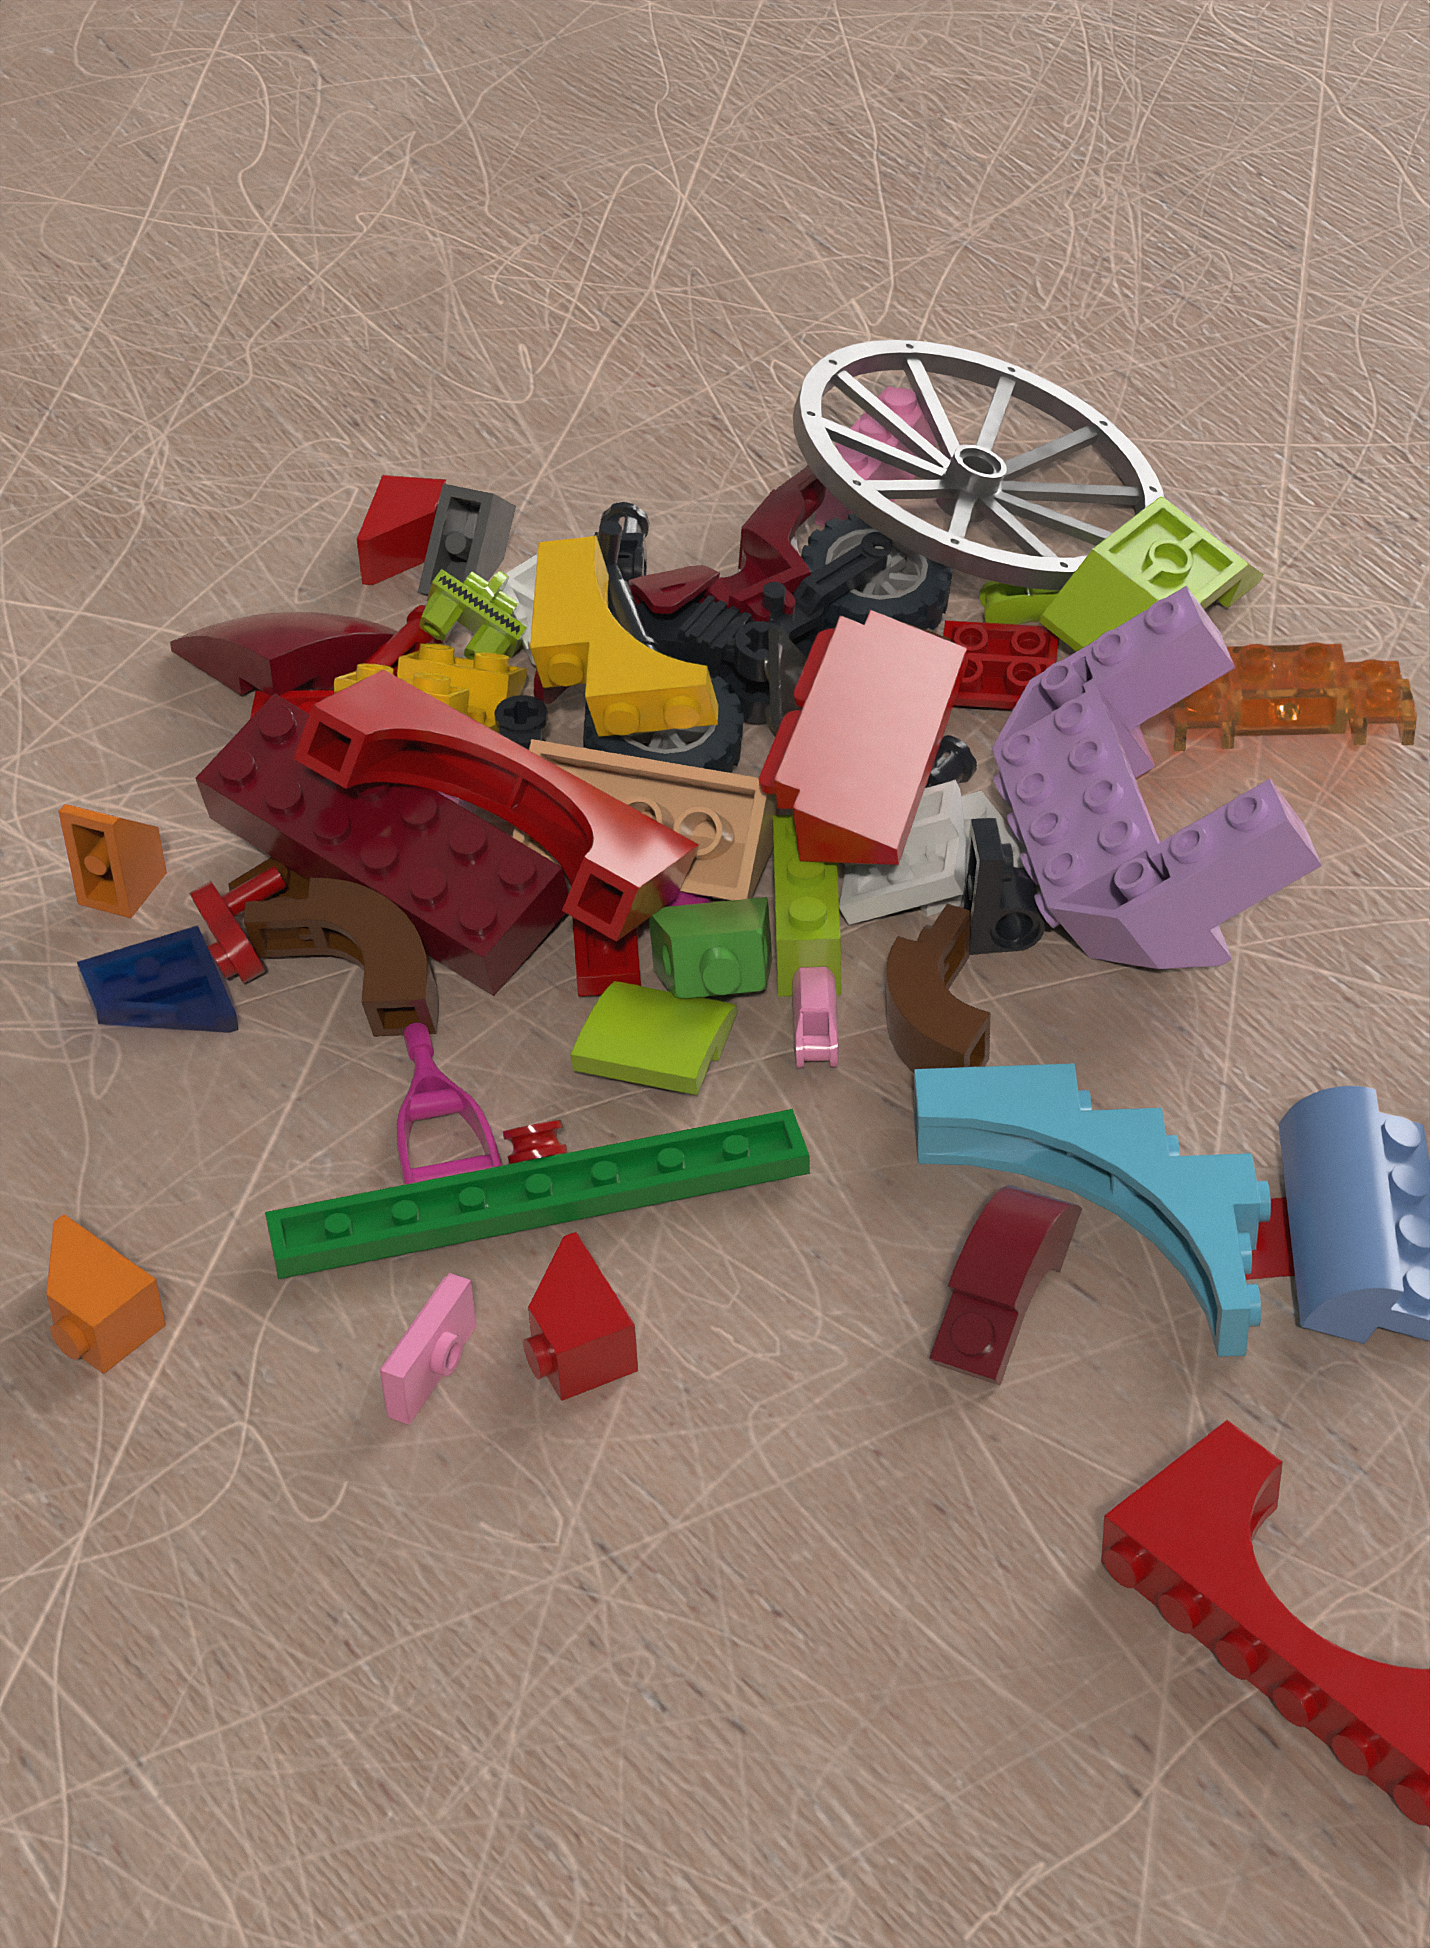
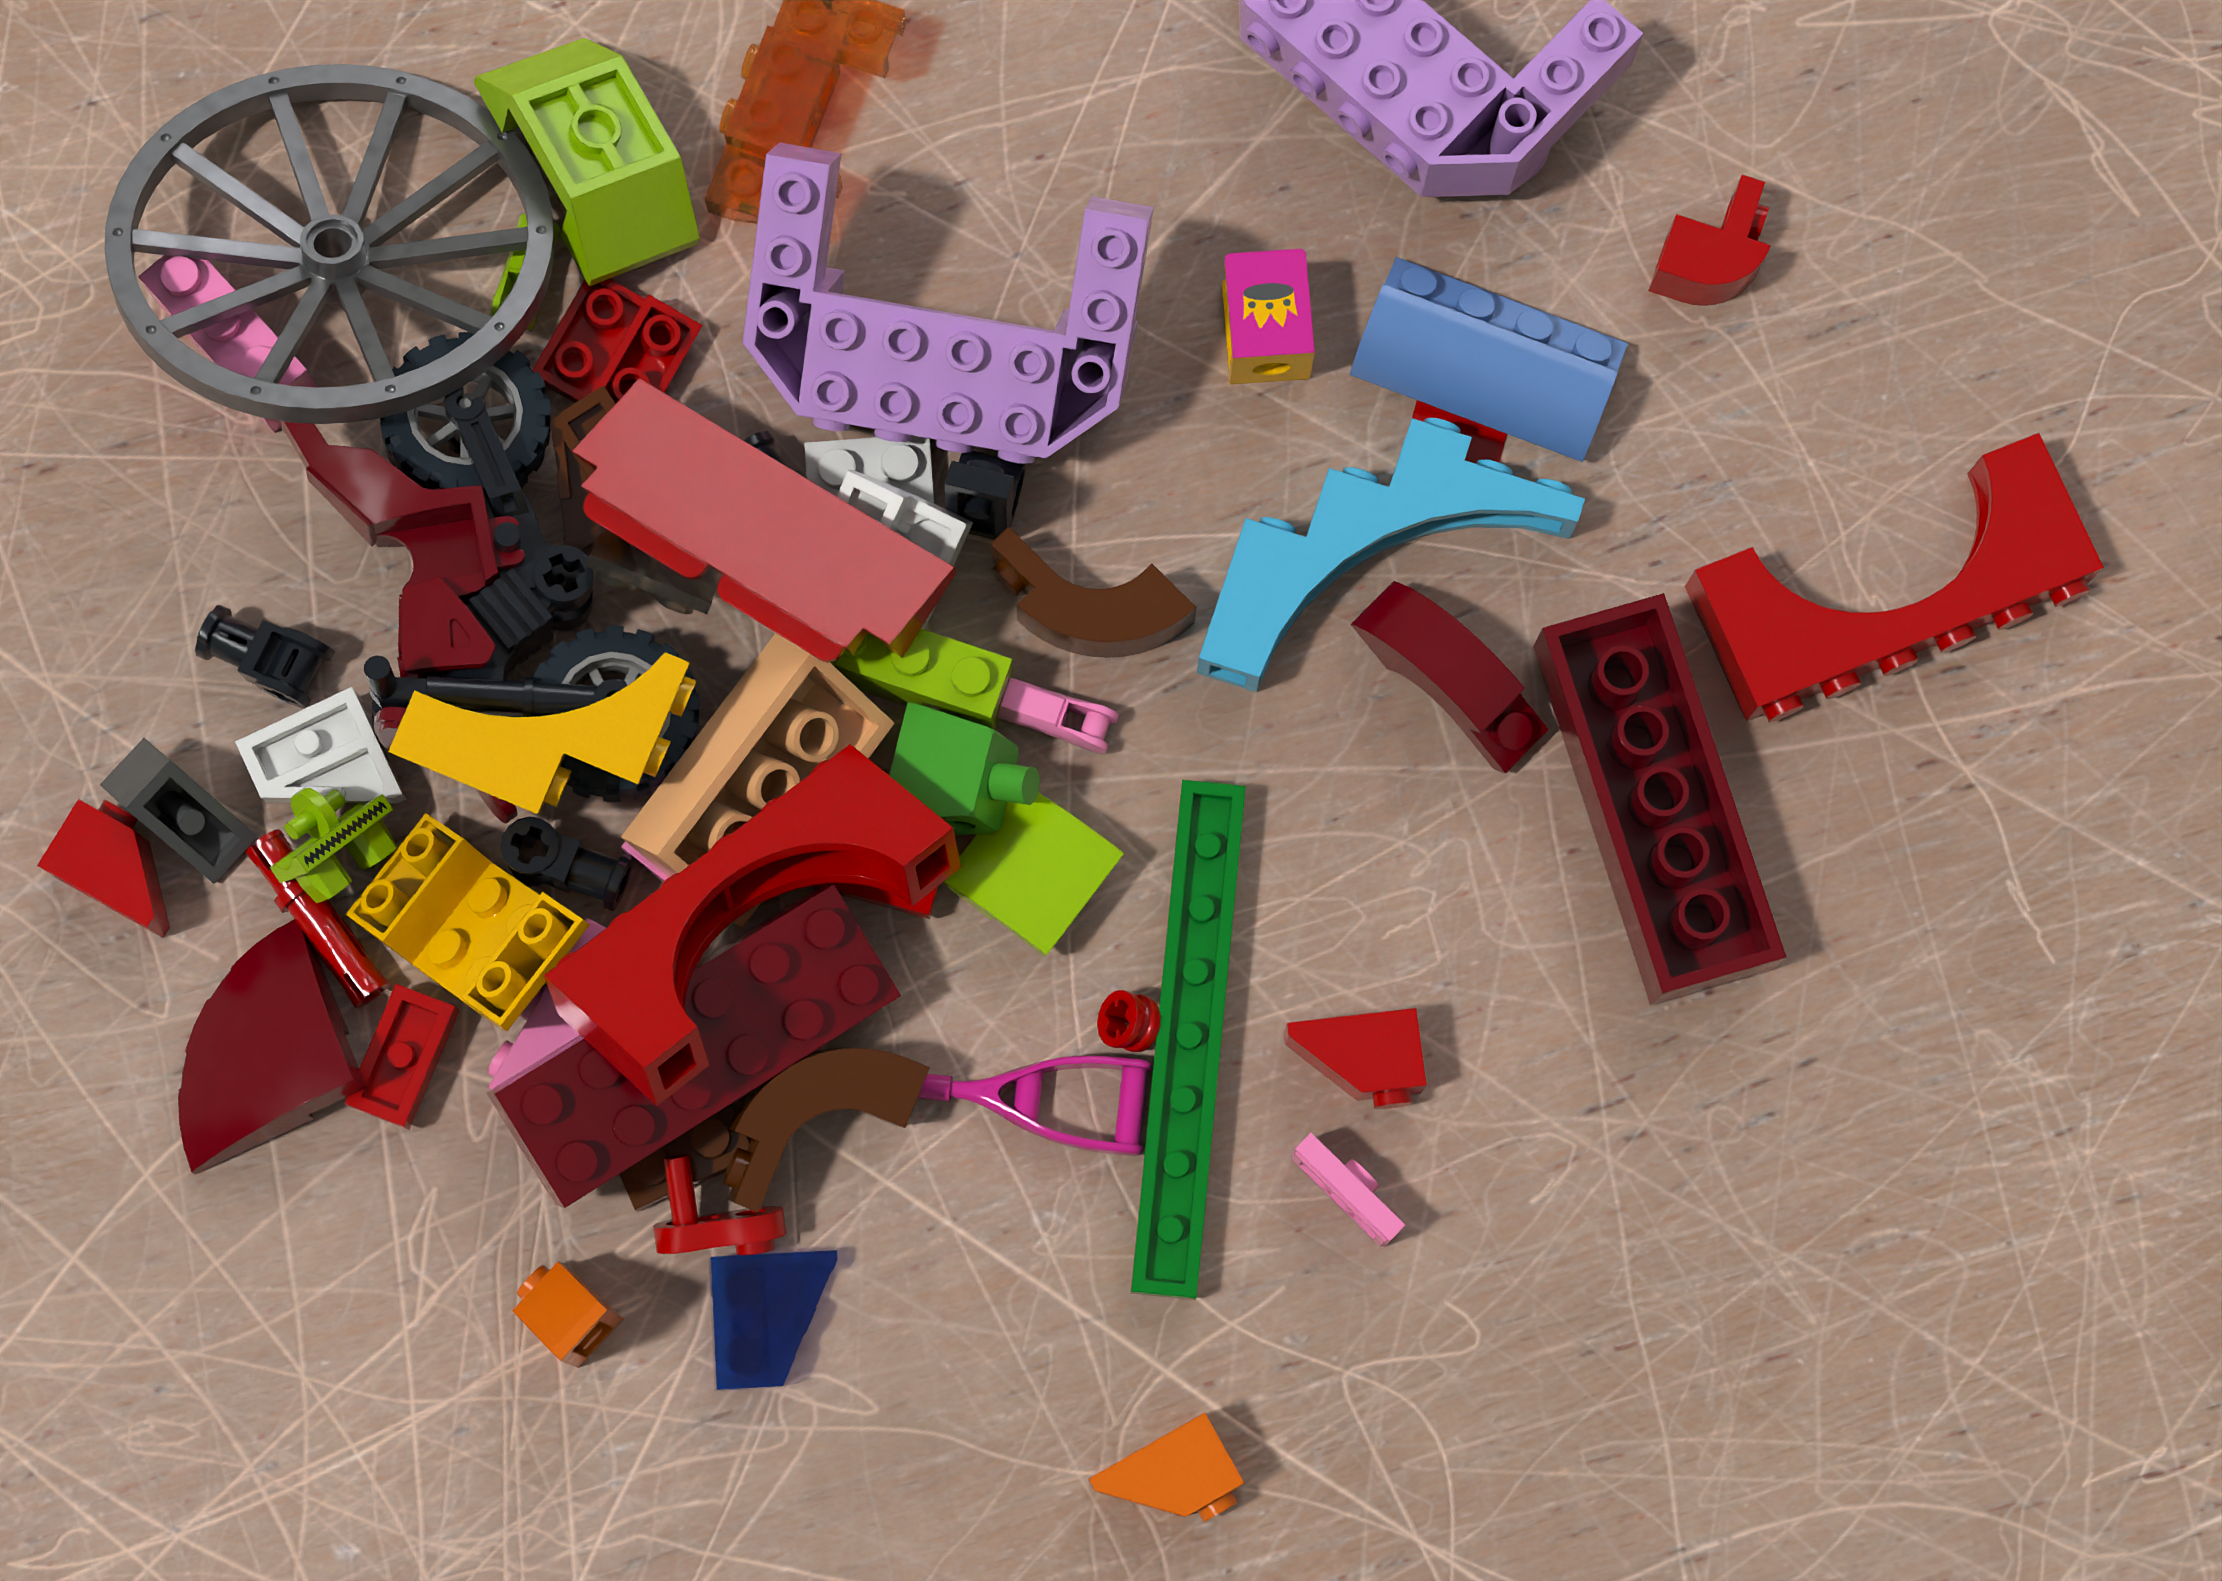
camera: 75 degrees left, 35 degrees up
none -> dark pink piece [1221,249,1315,385]
none -> dark red brick [1533,593,1787,1006]

